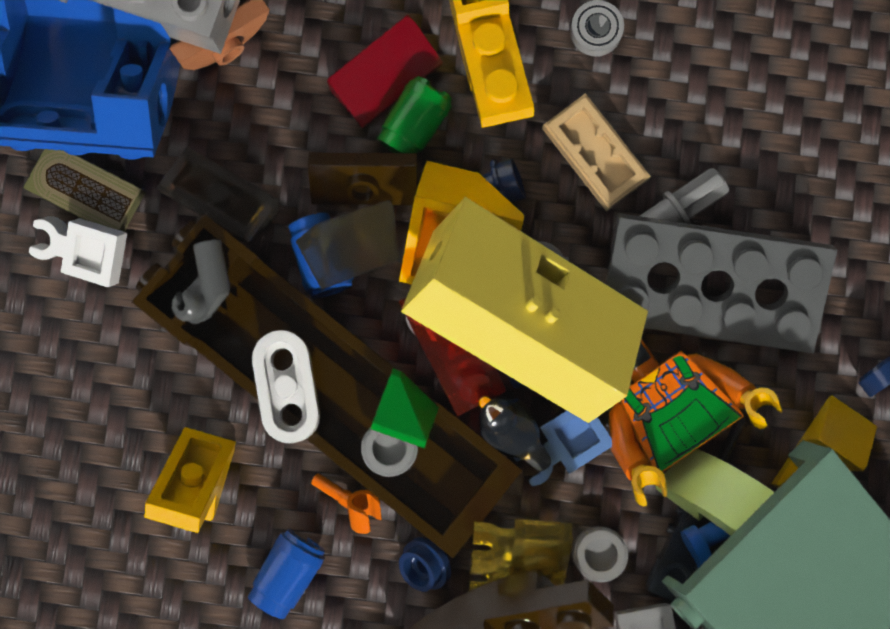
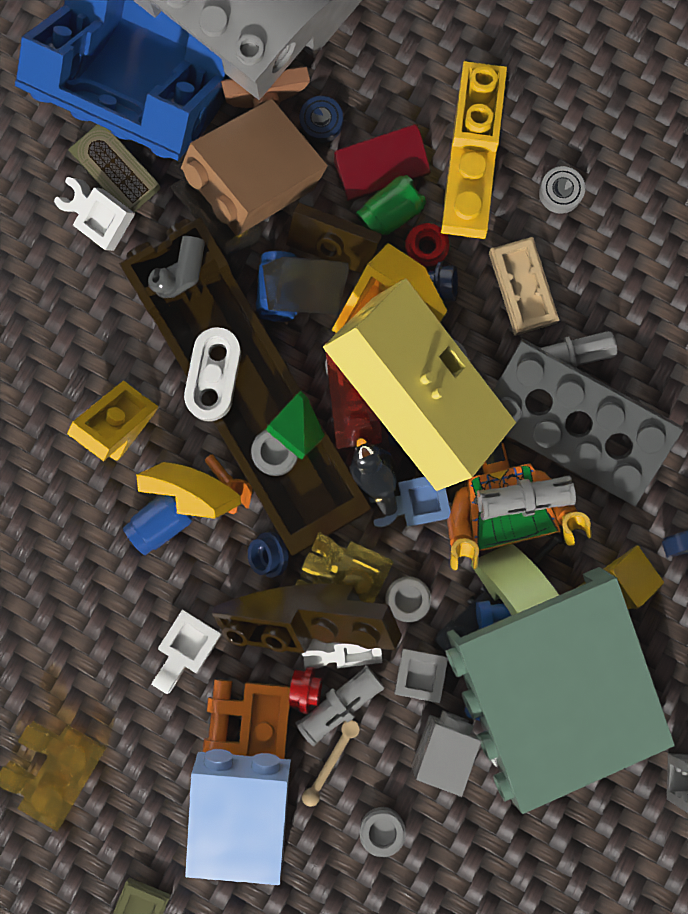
camera: 20 degrees right, 0 degrees up
none -> yellow slope [136,462,241,518]
none -> medium nougat brick [181,99,328,236]
none -> dark blue tile [299,96,343,143]
none -> red plate [405,223,450,268]
none -> light grey pin [477,476,576,520]

